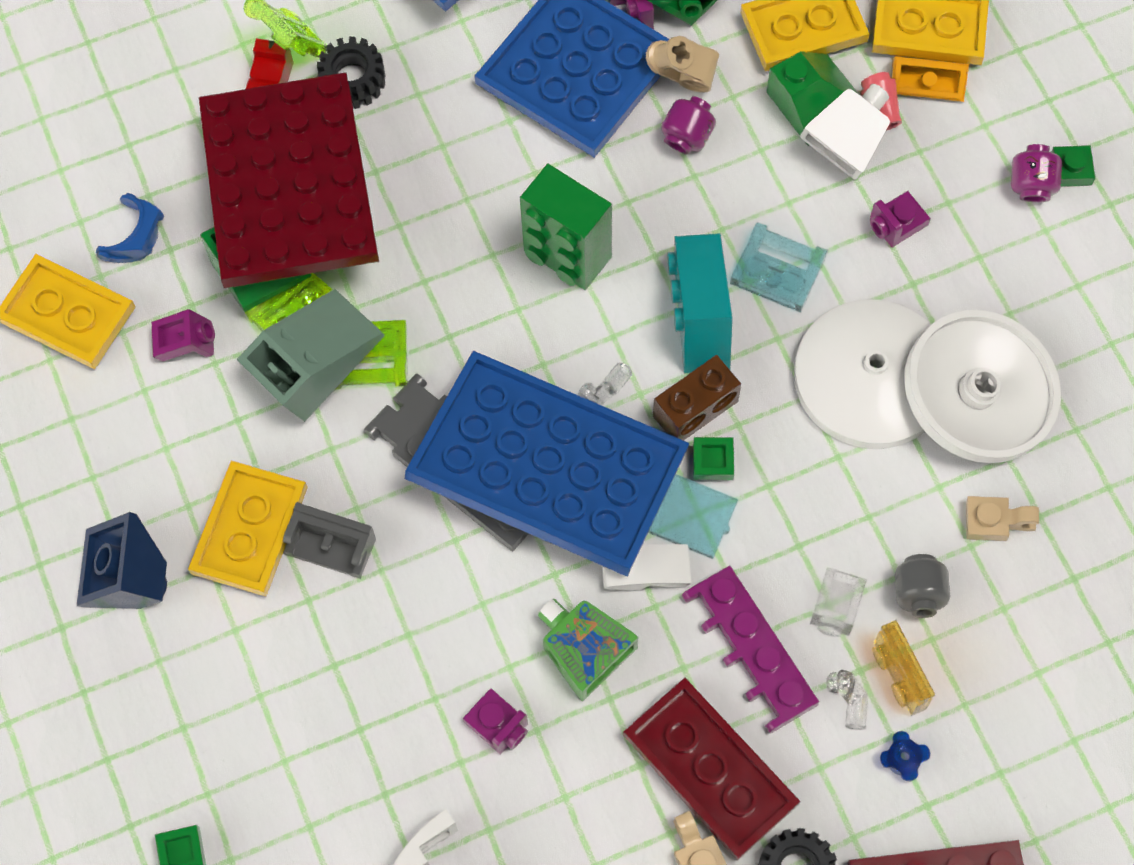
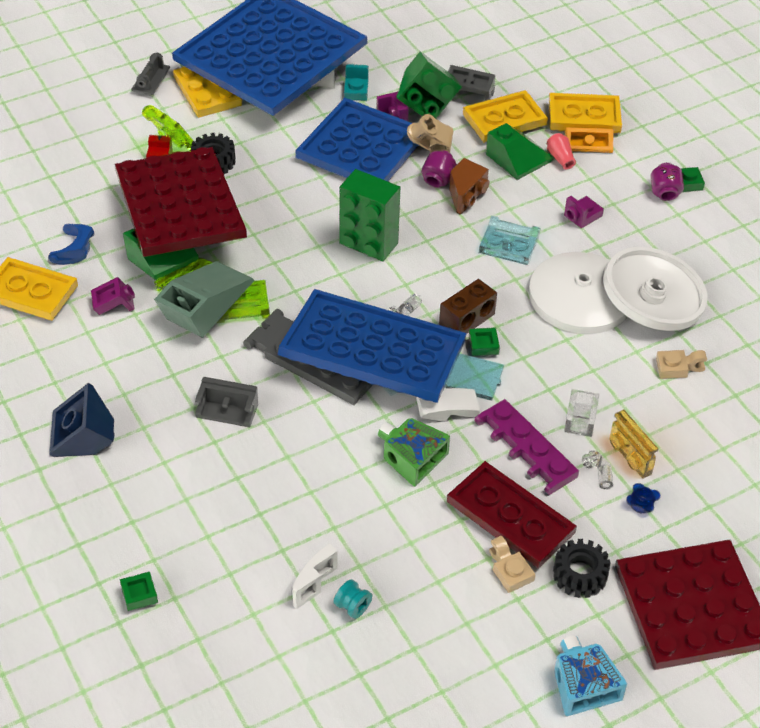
camera: 10 degrees left, 20 degrees down
yellow plate [188,460,308,597] -> none
magenta bracket [463,688,528,755] -> none
teal wedge [667,233,733,373] -> none
white torso [799,84,890,180] -> none
dark grey head [895,554,950,618] -> none
none -> dark orange slope [449,158,490,215]

